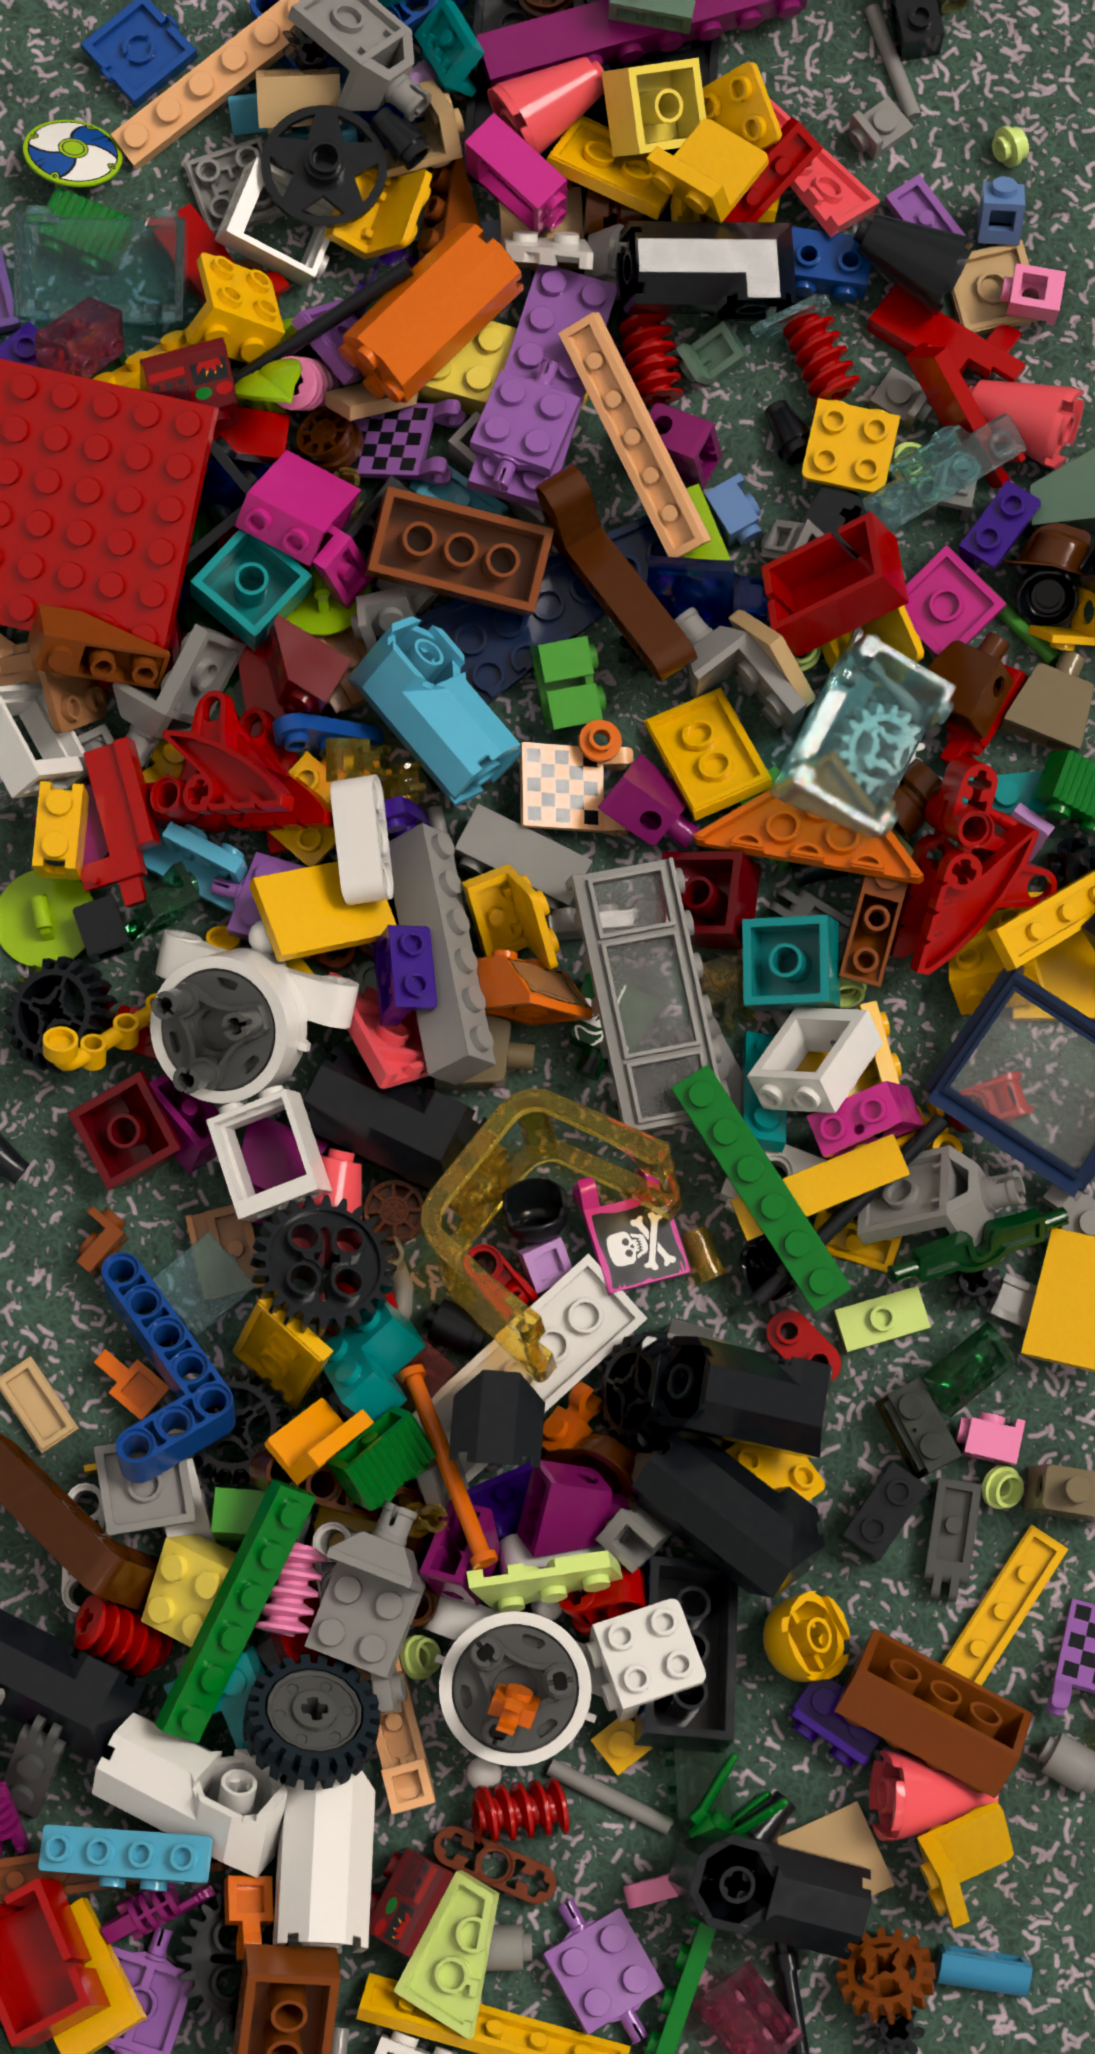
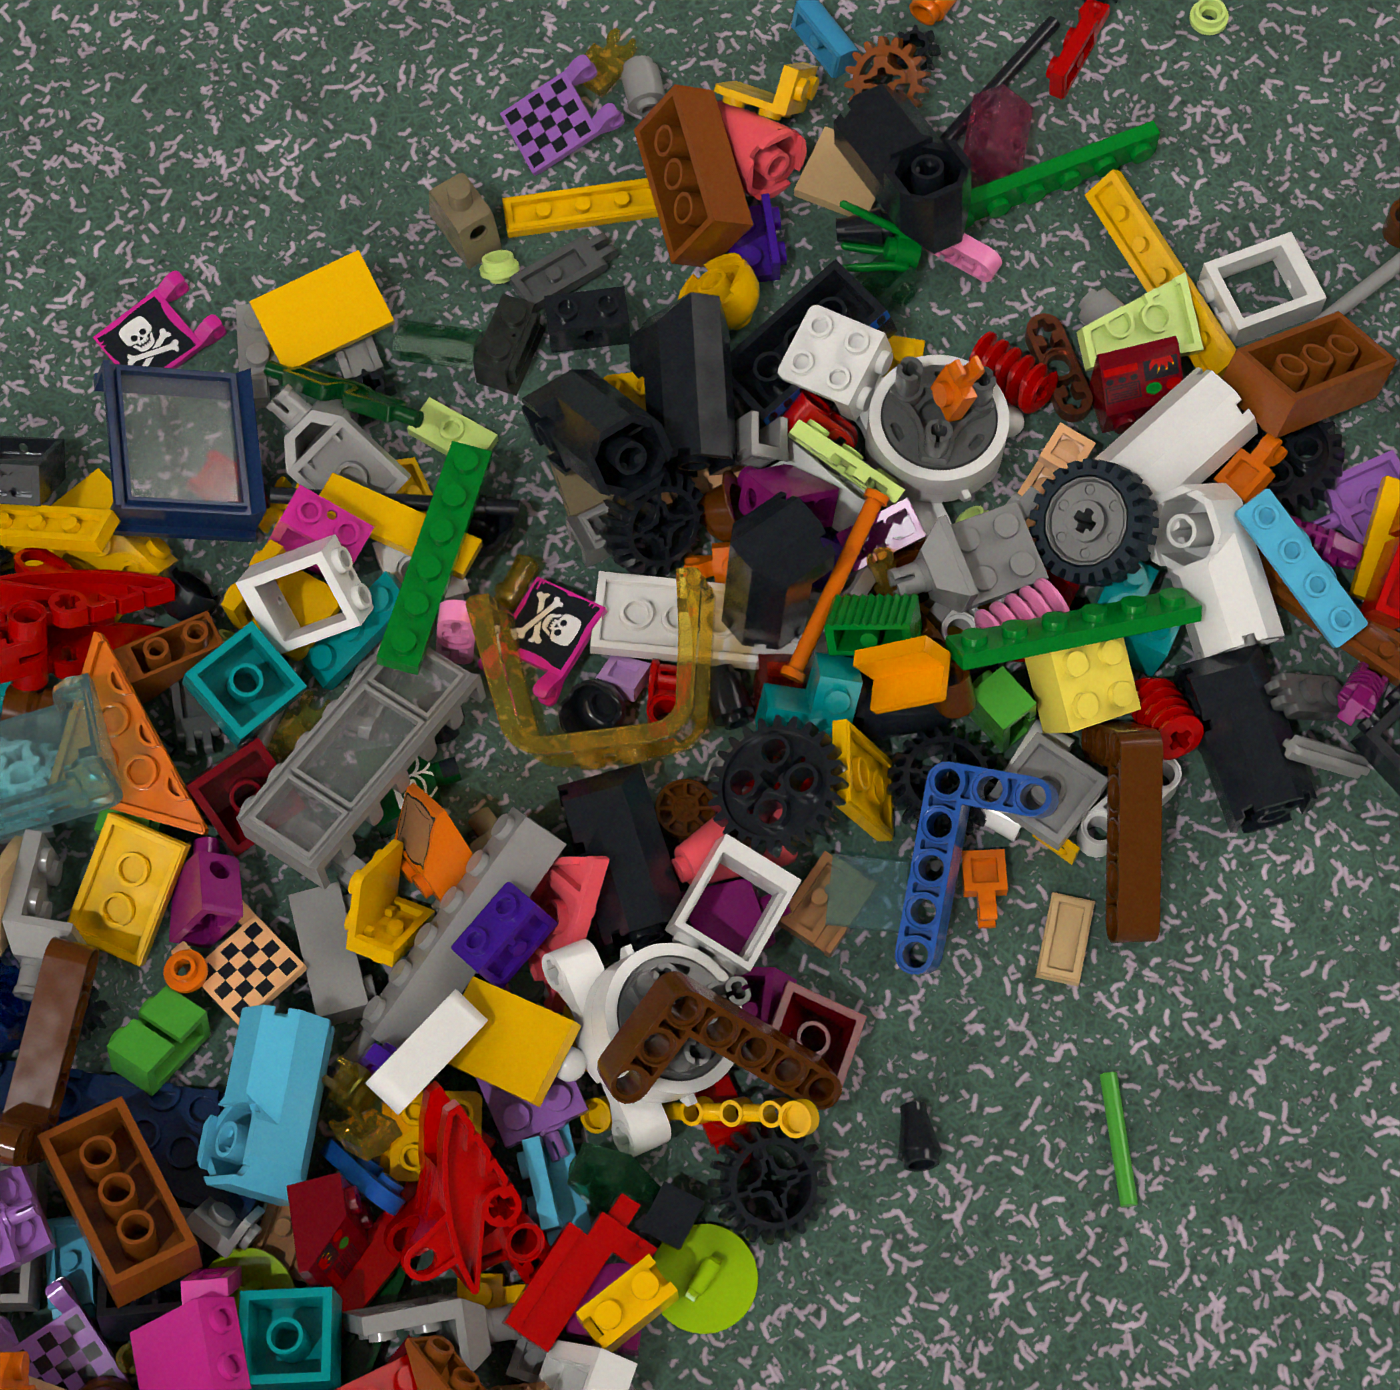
camera: 130 degrees left, 10 degrees down
dark orange bracket [76,1206,129,1278] -> none
medium lavender plate [541,1898,665,2045] -> none
light grey bar [546,1759,674,1835] -> none
red plate [766,1310,841,1382] -> none
bright pink brick [955,1412,1025,1467] -> none
none -> black hair [160,565,221,622]
none -> bright pink beam [436,600,478,664]
none -> reddish brown beam [597,971,842,1110]

